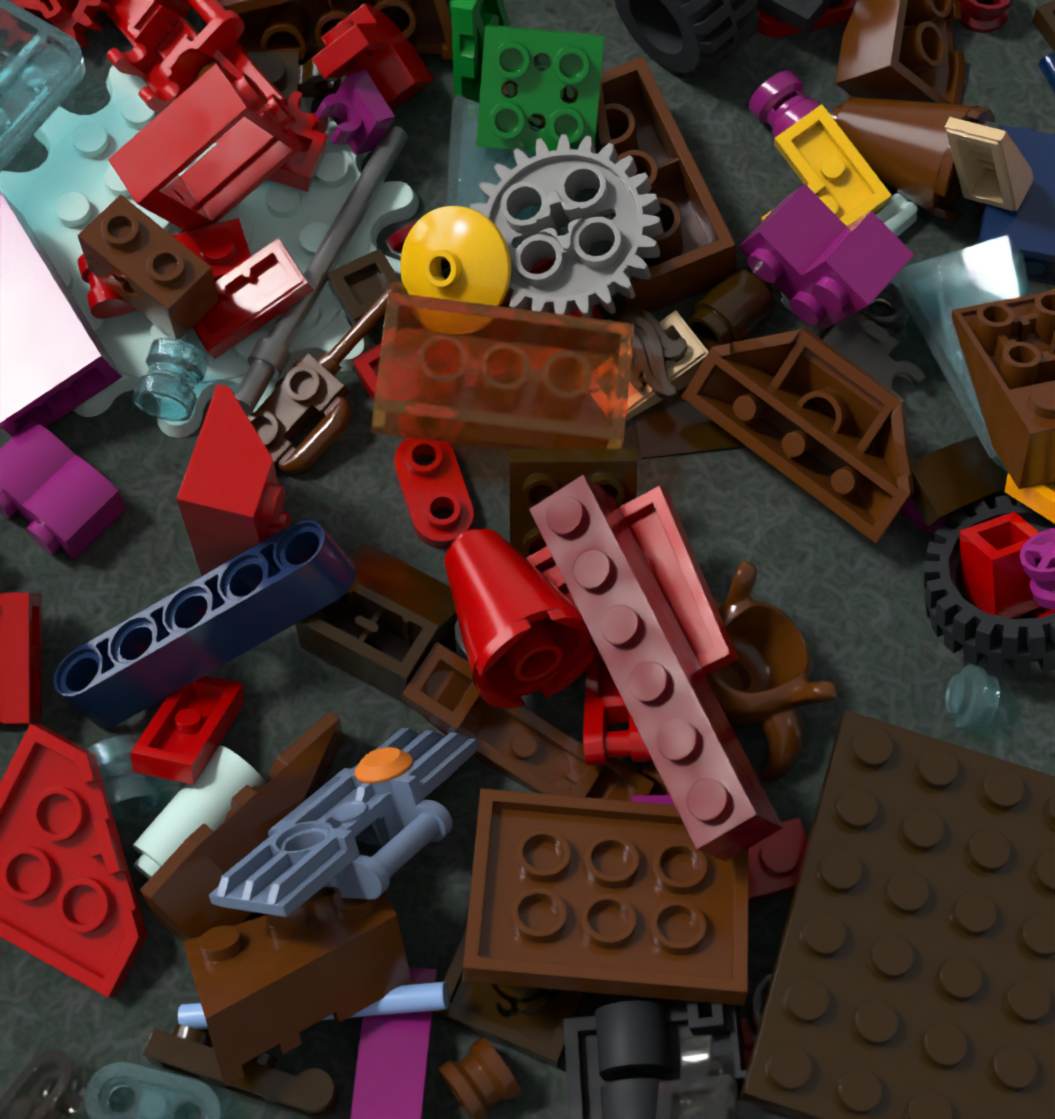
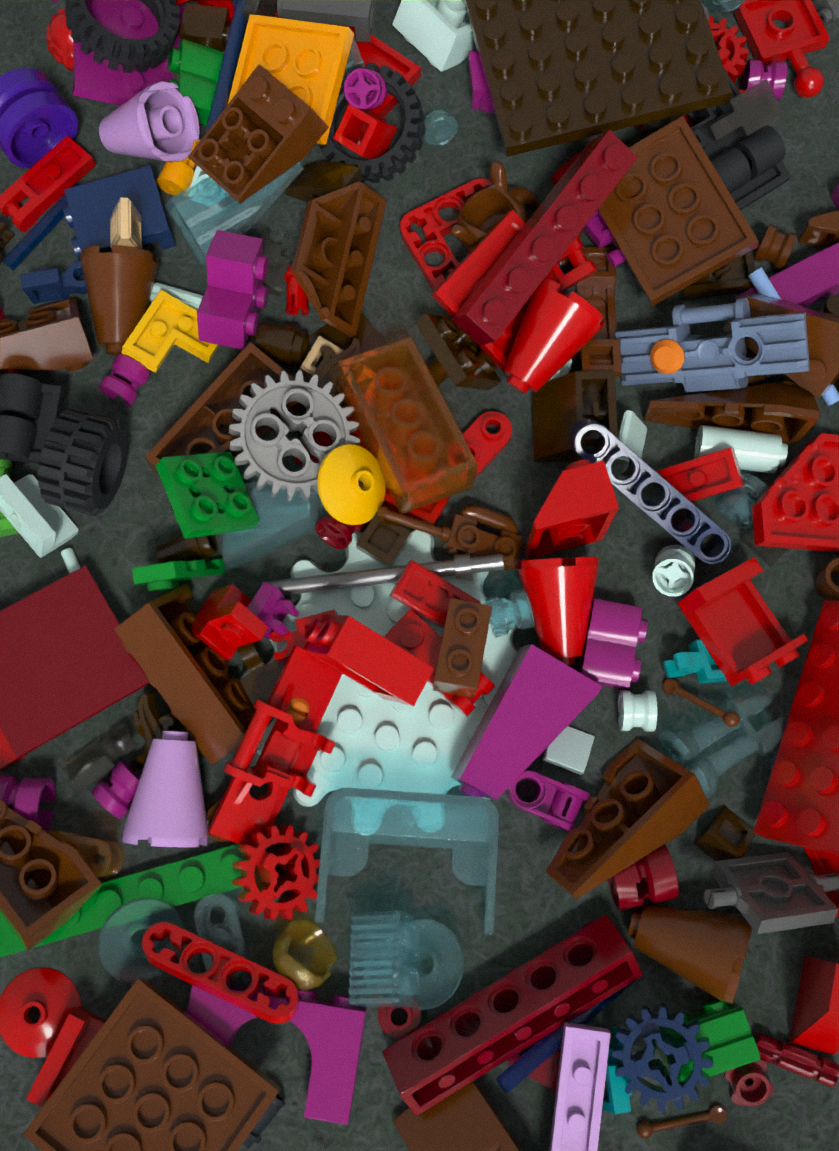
camera: 115 degrees left, 10 degrees up
none -> dark blue plate [20,261,87,304]
none -> red beam [400,178,492,292]
none -> red cone [517,557,599,665]
none -> light aqua slope [617,410,647,461]
none -> light aqua wheel [653,545,695,596]

